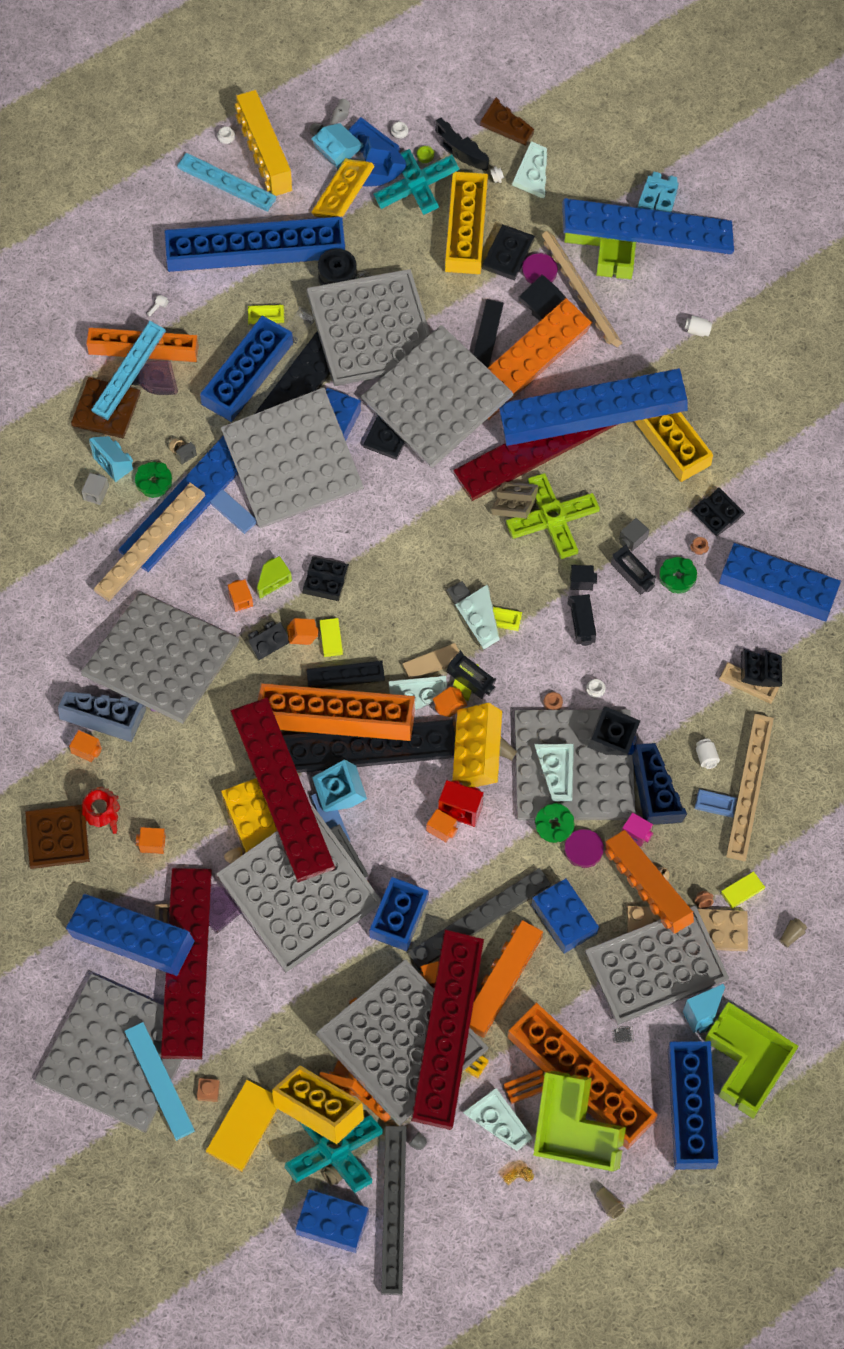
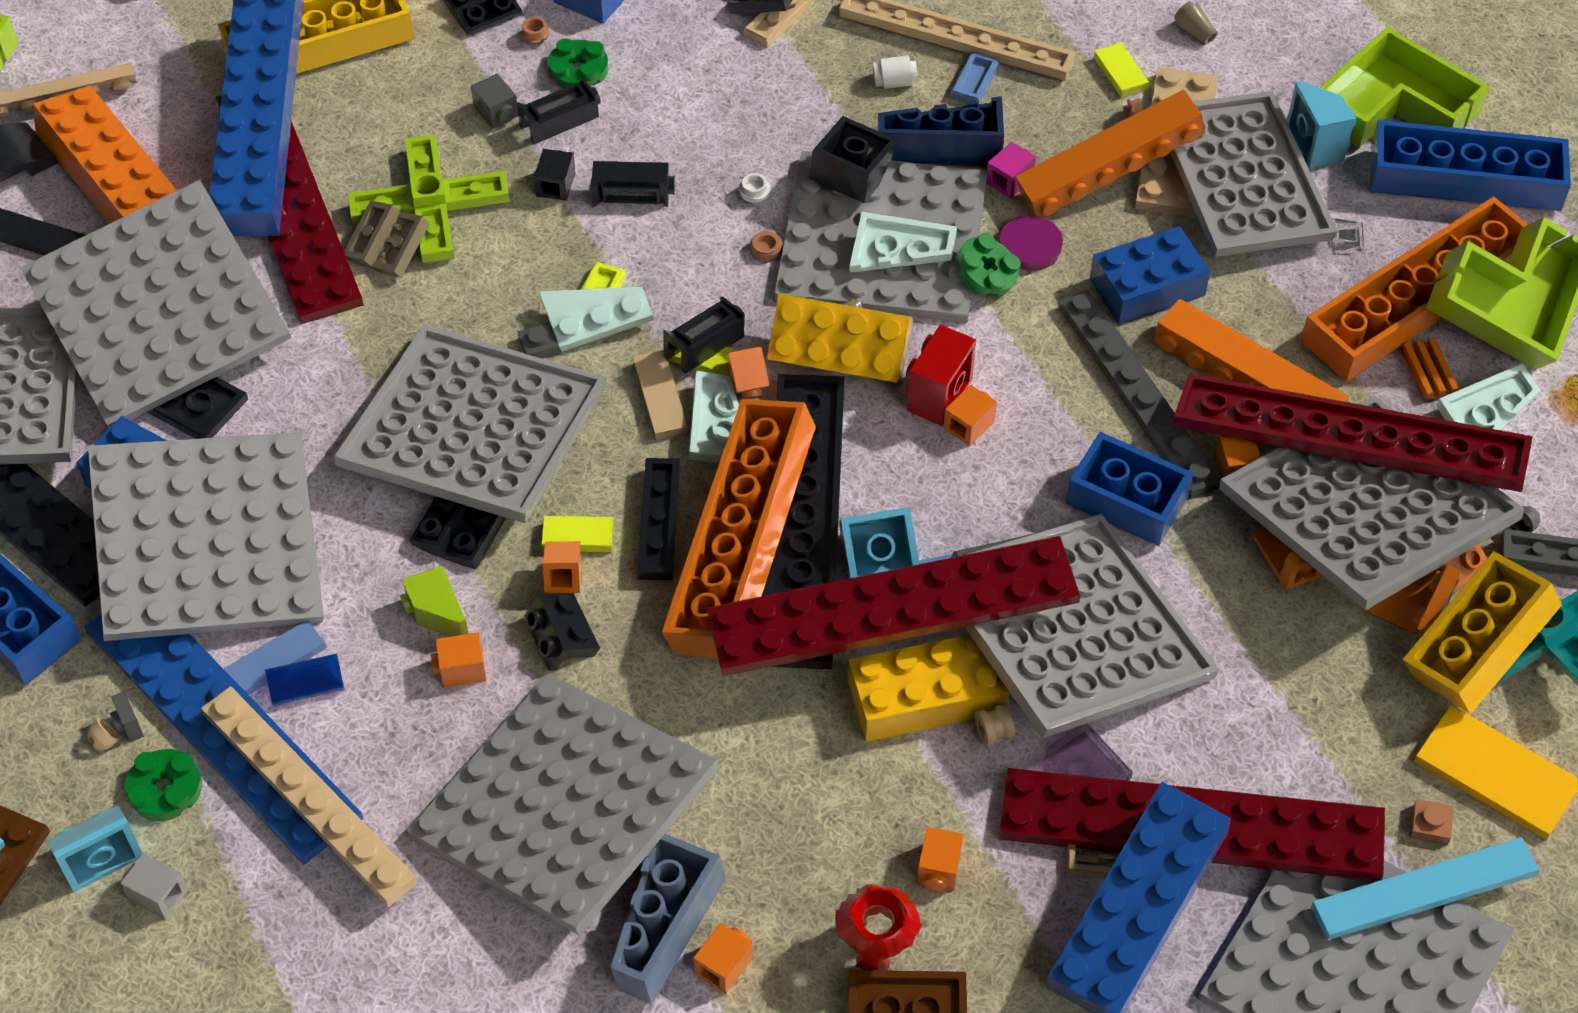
camera: 80 degrees left, 10 degrees down
none -> clear blue tile [265,653,345,706]
none -> light grey plate [334,324,606,523]

